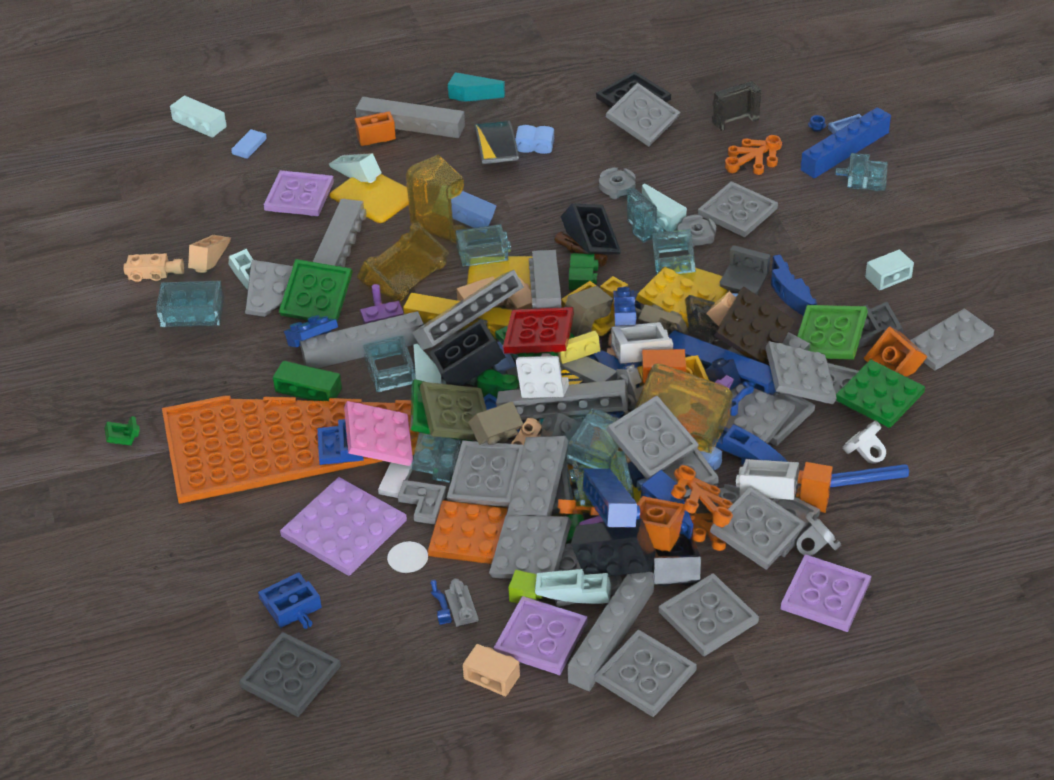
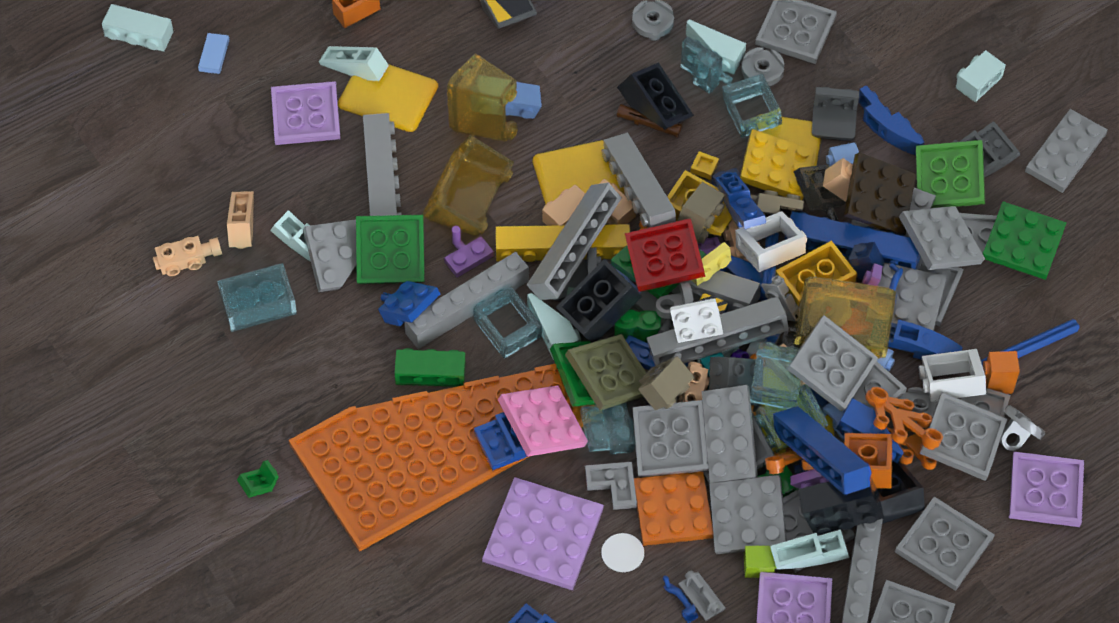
camera: 20 degrees left, 15 degrees up
white tile [378,462,414,498] -> none
clear light blue window [455,224,511,267] -> none
green brick [569,253,598,290] -> none
orange brick [642,349,686,383] -> none
white tile [843,421,886,464] -> none
orange slope [863,326,928,377] -> none

